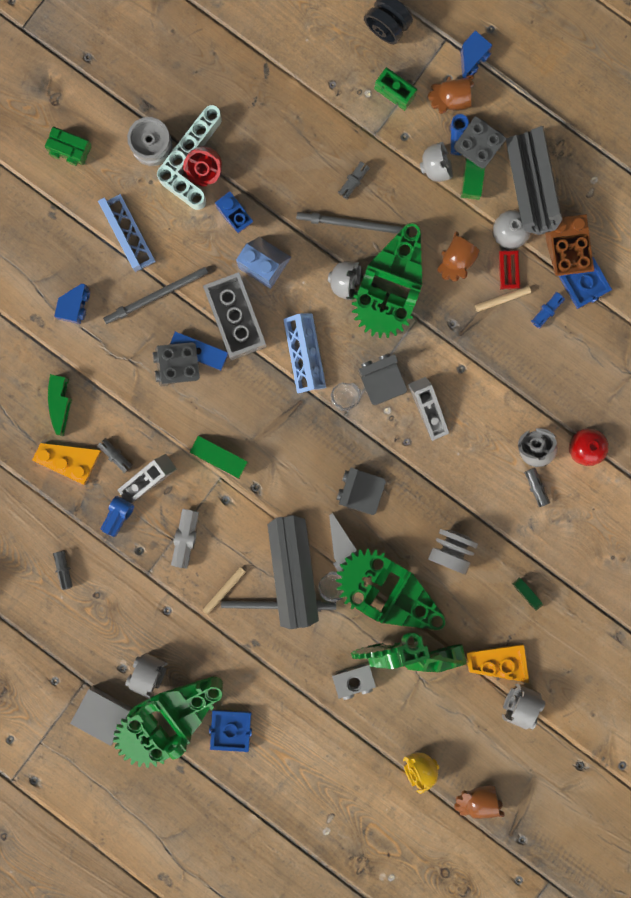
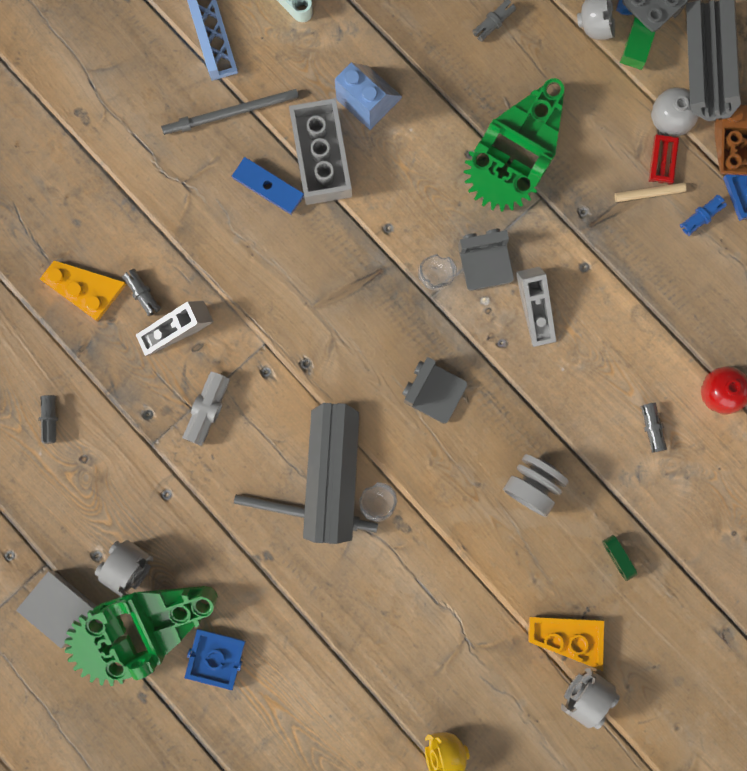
camera: 10 degrees right, 5 degrees down
green slope [48,374,72,436] -> none
blue slope [54,284,90,324] -> none
blue piece [100,496,134,537] -> none
dark grey bracket [152,343,200,387] -> none
green slope [189,436,248,479] -> none
tan bar [203,567,246,615] -> none
blue slope [215,191,253,234] -> none
light blue fence [283,313,326,393] -> none
dark grey bar [296,212,410,235] -> none
light grey cylinder [328,261,362,300] -> none
light grey slope [329,513,359,571] -> none
light grey brick [332,662,376,700] -> none
green connector [336,549,446,630] -> none
green connector [351,633,467,673] -> none
dark orange piece [437,231,480,282] -> none
light grey cylinder [518,428,557,467] -> none

